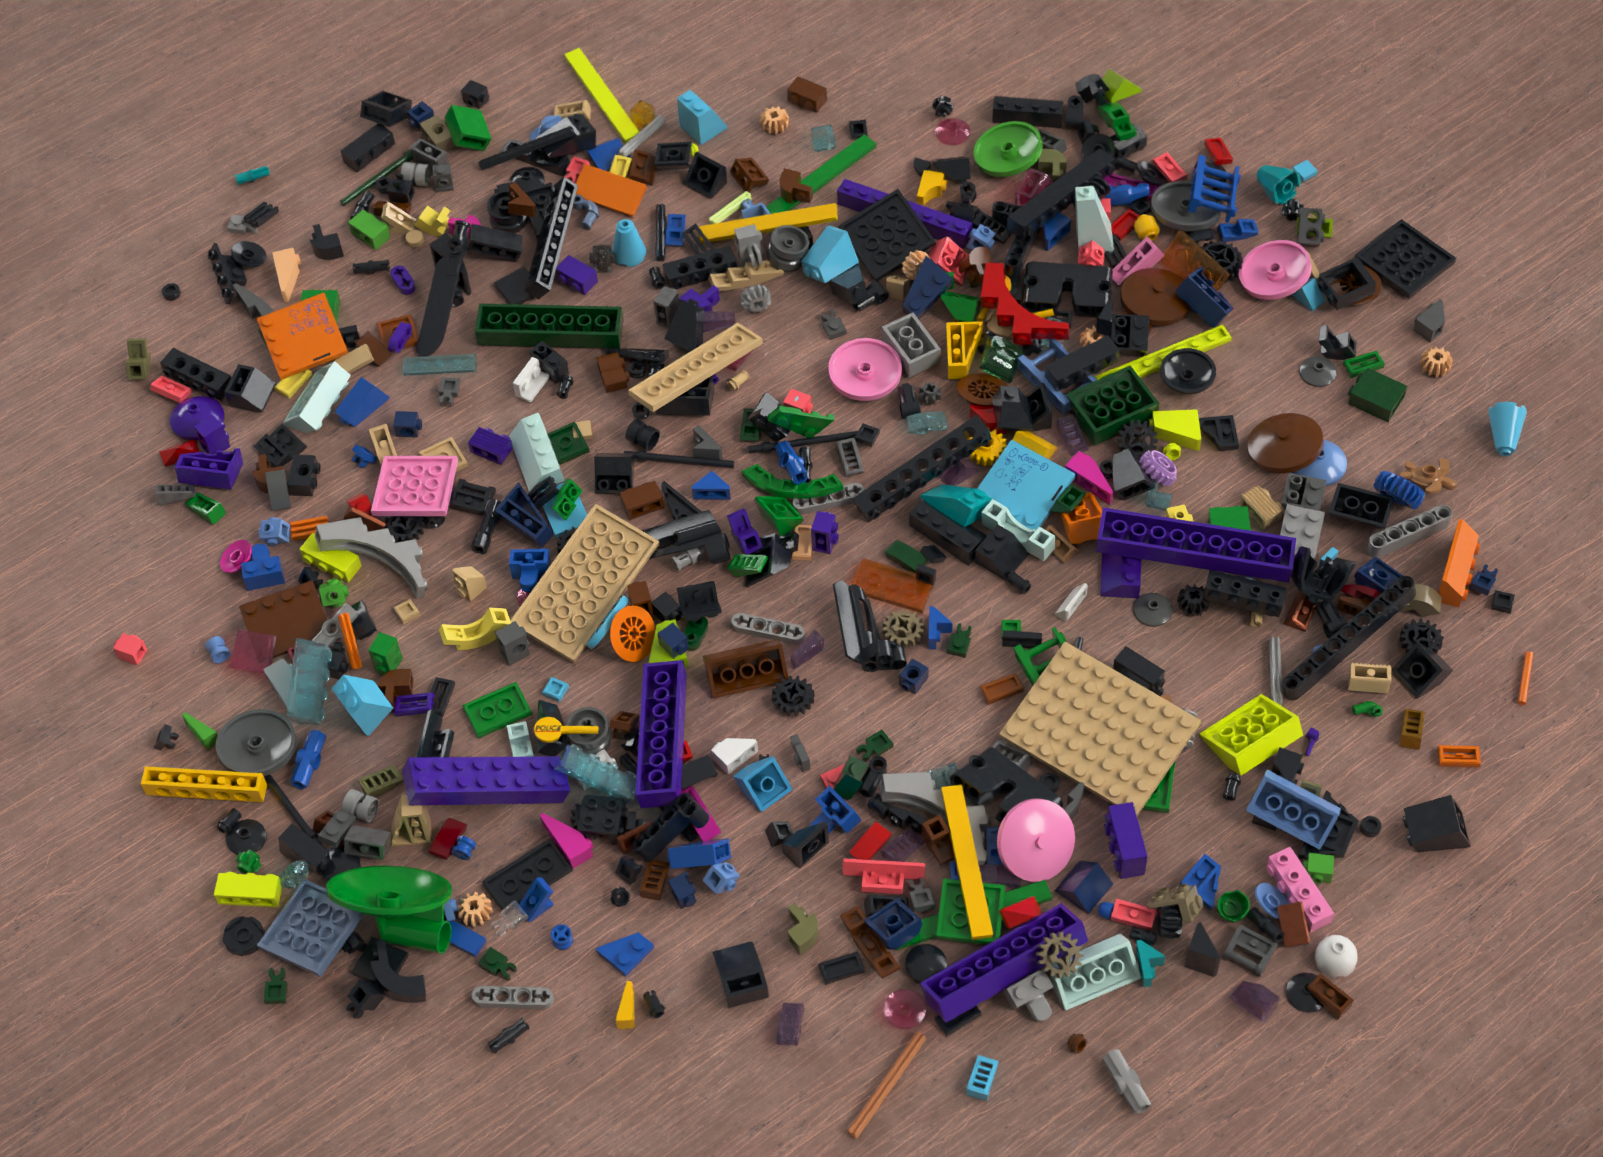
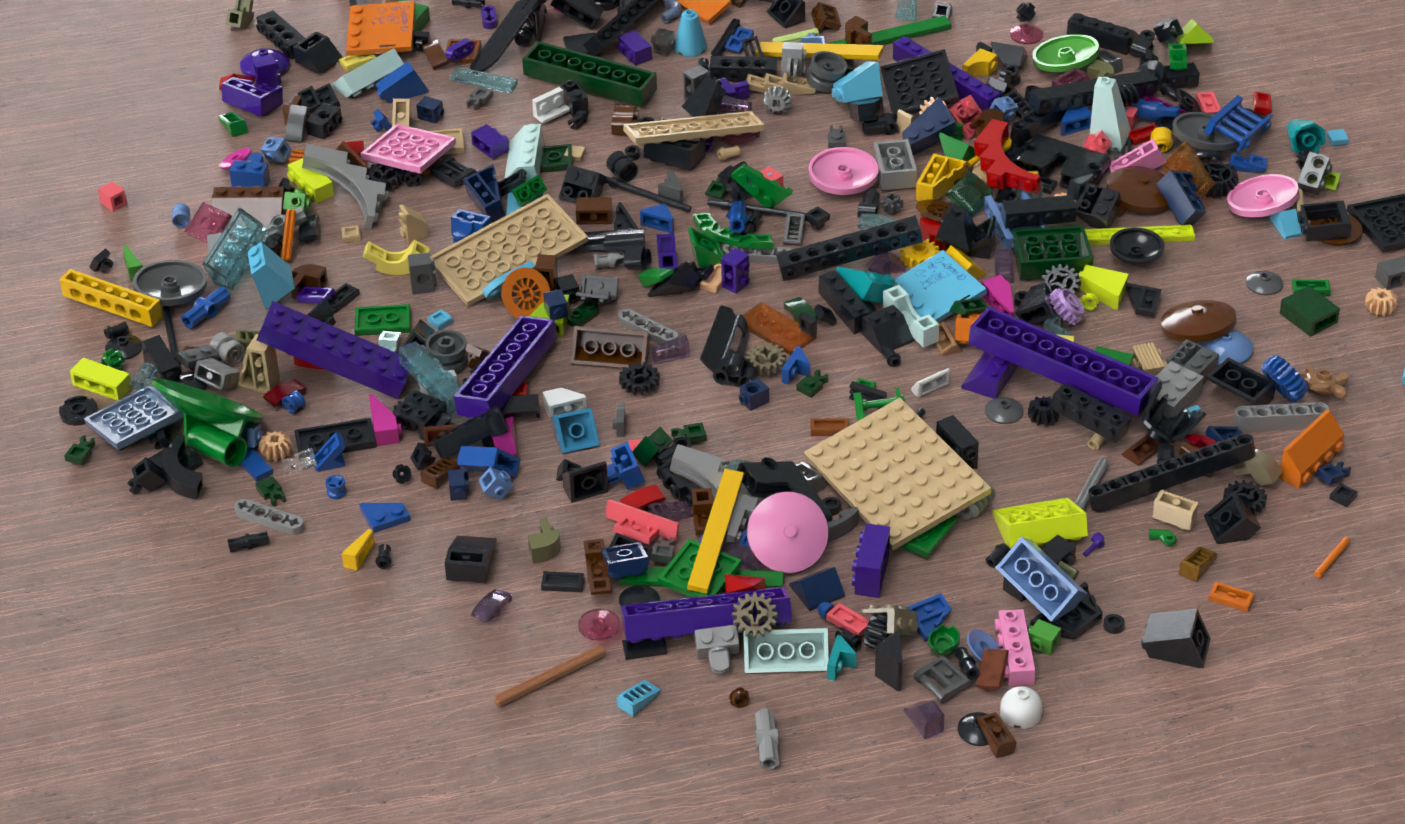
camera: 20 degrees right, 15 degrees down
coral plate [150,376,191,403] -> none
flat silver slope [155,484,196,505] -> none
tan tile [334,344,374,374] -> none
green brick [368,632,403,675] -> none
black axle [471,499,501,554] -> none
yellow piece [534,717,598,743] -> none
black wing [606,347,669,362] -> none
black brick [1318,325,1357,360] -> none

